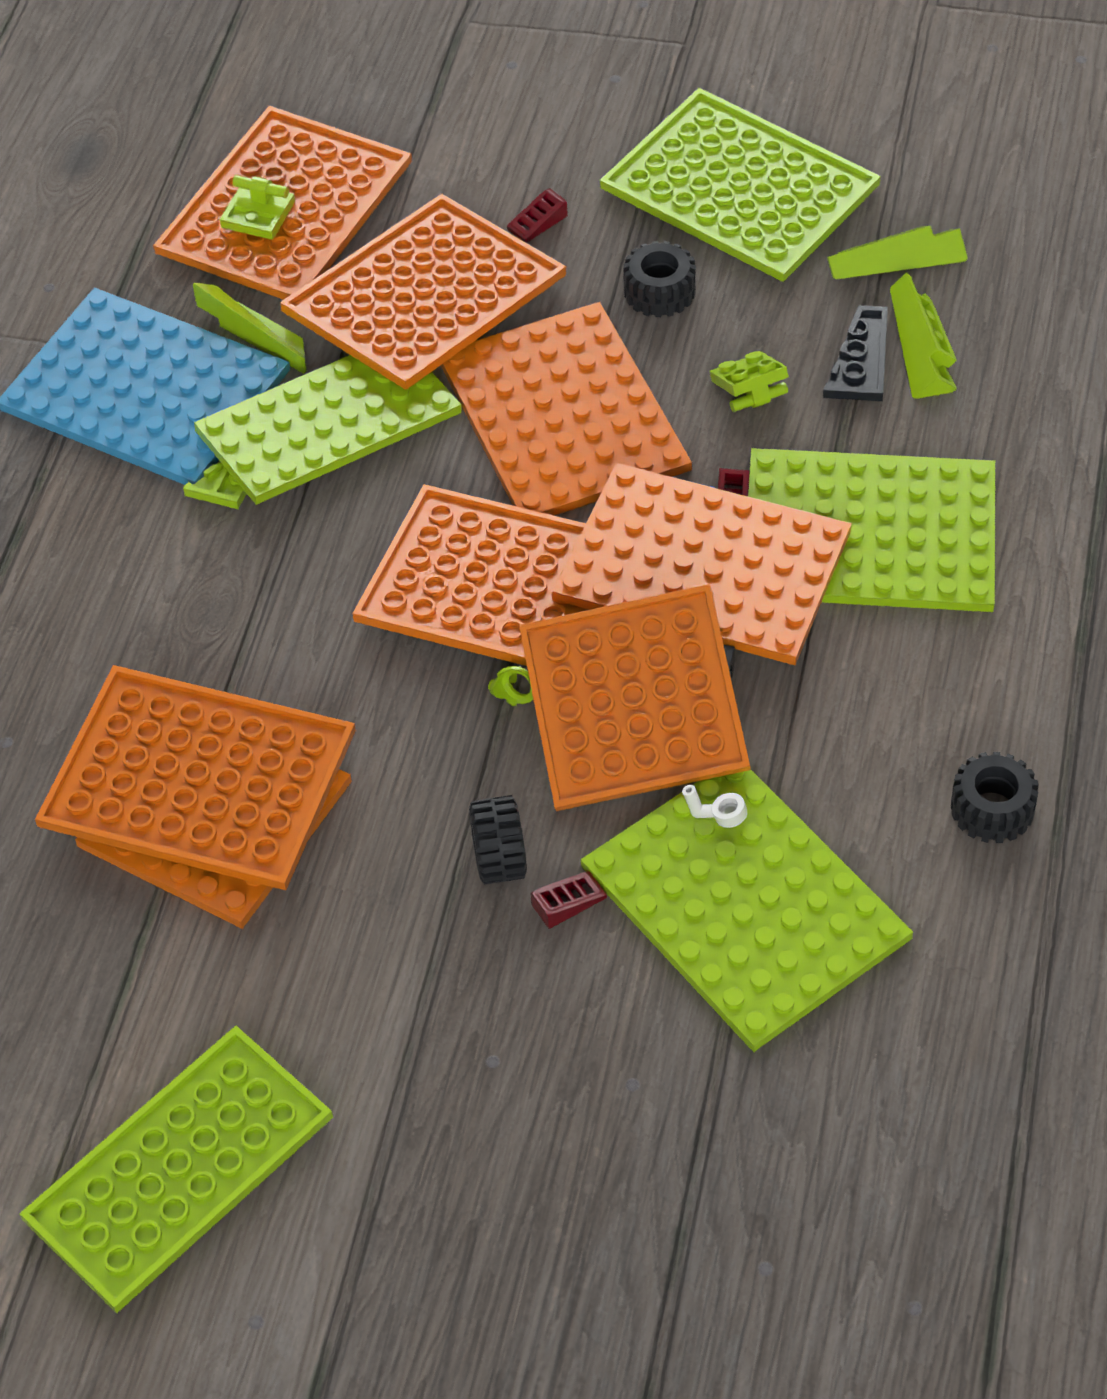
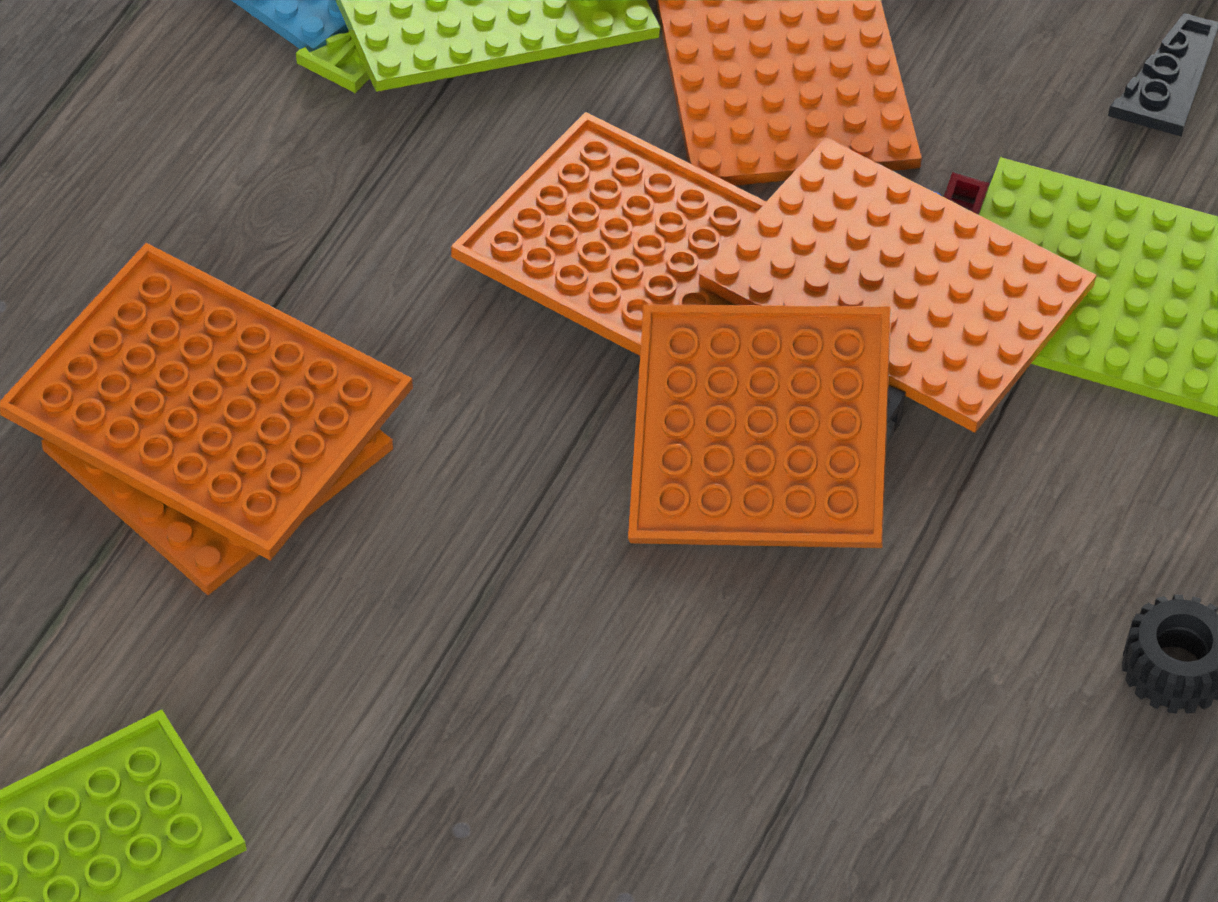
camera: 10 degrees right, 0 degrees up
black tyre [469,795,527,885] -> none
lime piece [488,666,533,706] -> none
dark red slope [531,871,607,929] -> none
lime plate [581,770,913,1052] -> none
white plate [682,785,748,828] -> none
lime plate [709,351,789,412] -> none

